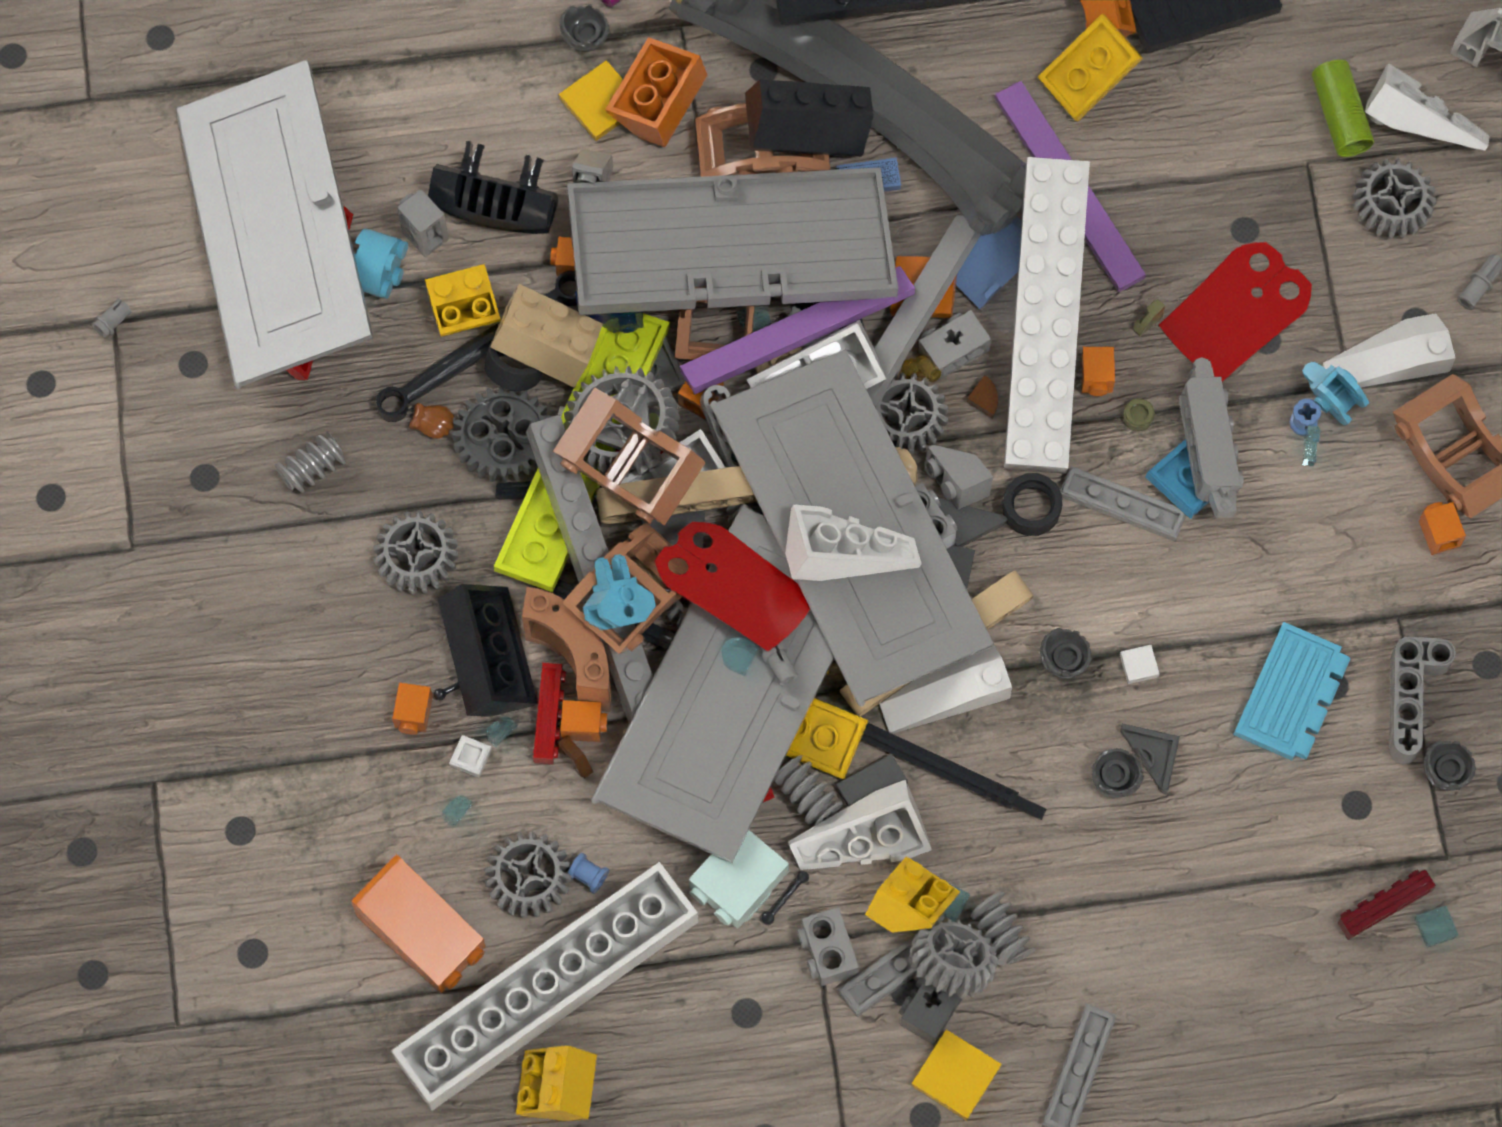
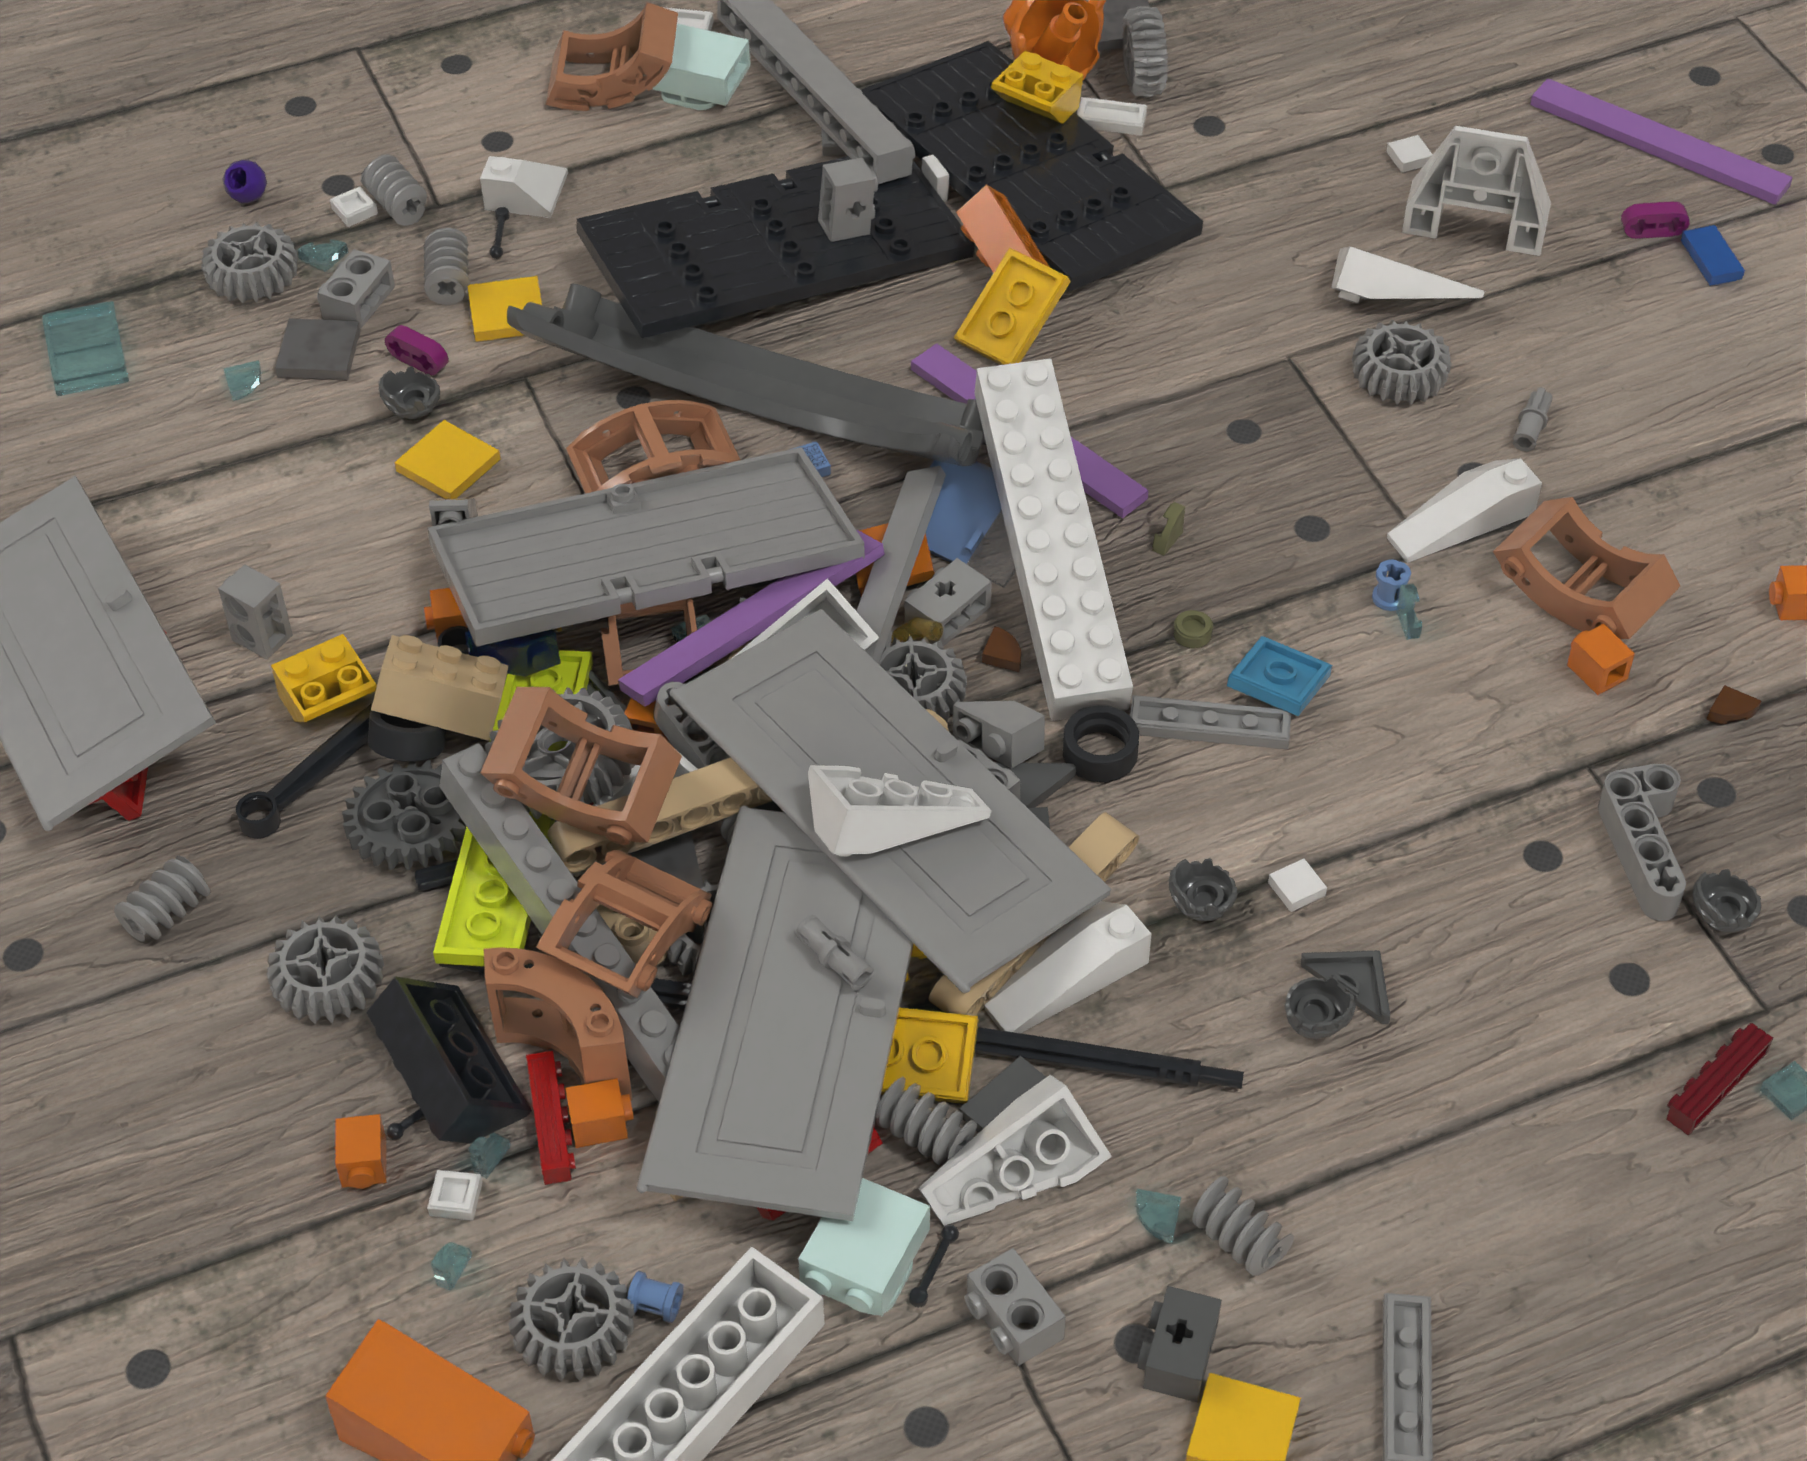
camera: 15 degrees left, 20 degrees down
medium azure brick [354,228,408,299] -> none
dark orange animal [409,403,454,439] -> none
black piece [428,141,558,234] -> none
reddish brown tile [559,736,593,778] -> none
medium azure hinge [583,554,656,630] -> none
orange slope [605,37,708,147] -> none
red piece [654,522,810,652] -> none
clear light blue tile [722,637,759,676] -> none
black slope [745,79,873,157] -> none
light grey tile [838,915,945,1017] -> none
yellow slope [865,856,960,933] -> none
light grey gear [909,917,998,999] -> none
orange brick [1081,347,1115,396] -> none
red piece [1158,242,1312,382] -> none
light grey hinge [1178,357,1243,518] -> none
medium azure hinge [1233,622,1351,761] -> none
medium azure hinge [1302,361,1370,426] -> none
lime piece [1311,59,1374,157] -> none

